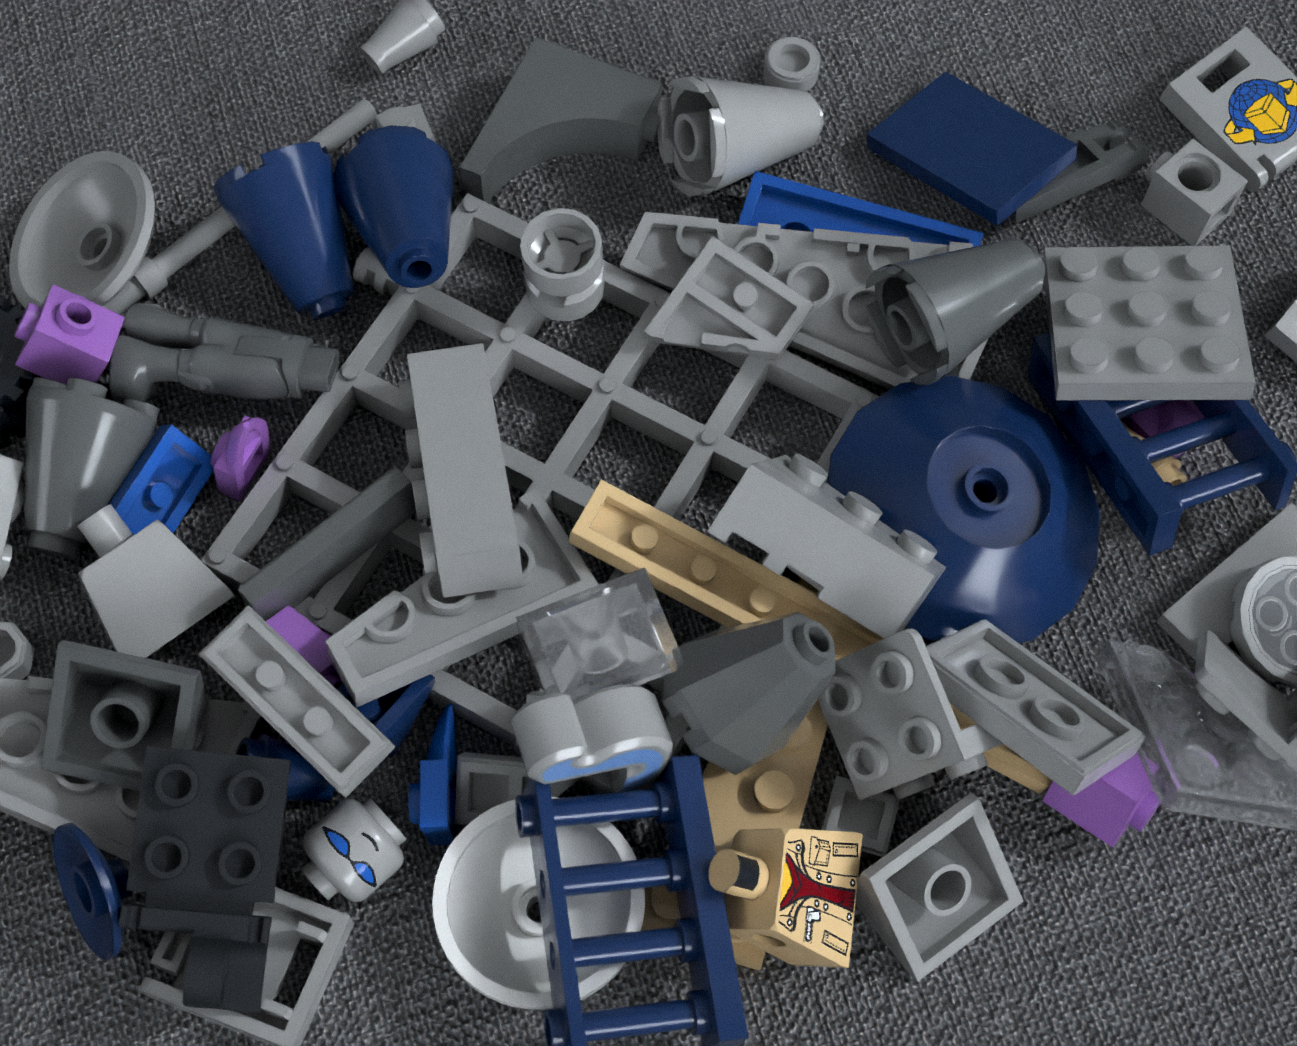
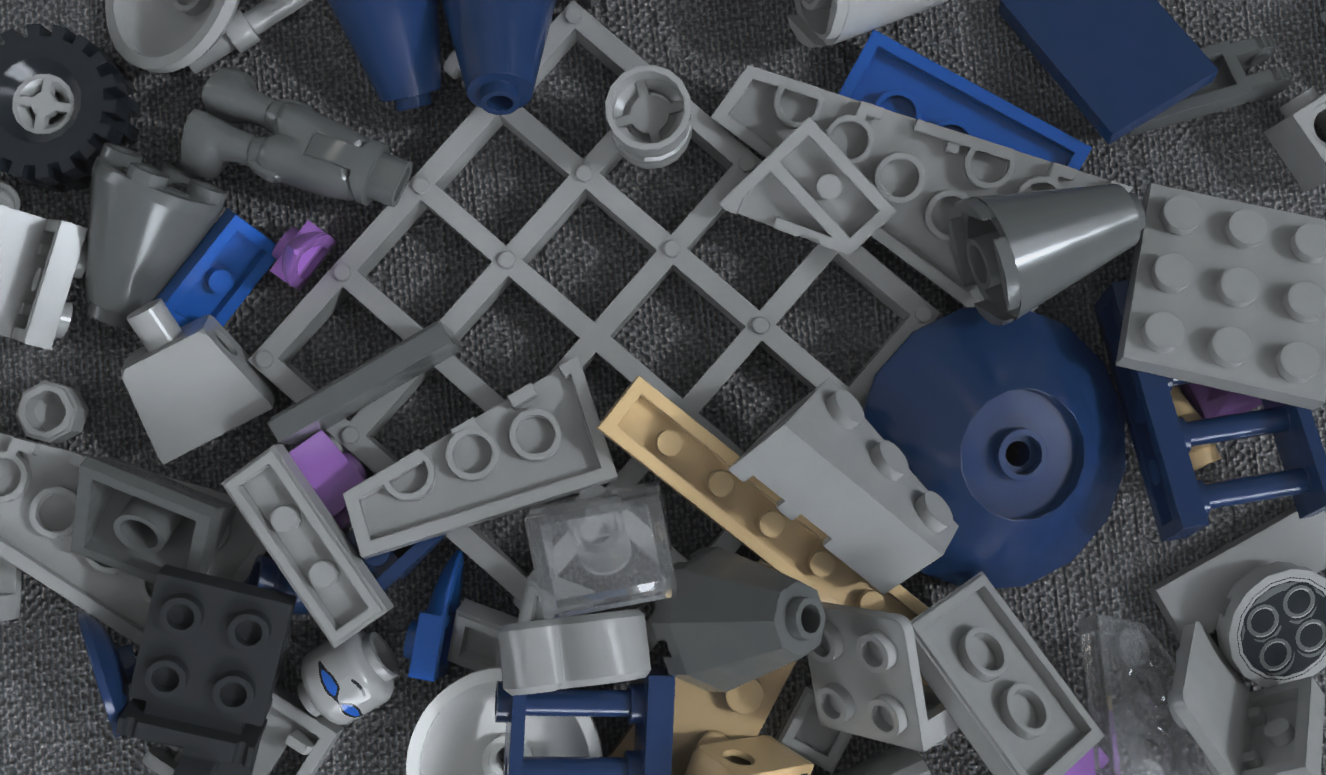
camera: 10 degrees right, 20 degrees up
medium lavender brick [14,284,125,385] -> none
light grey brick [398,343,523,598] -> none

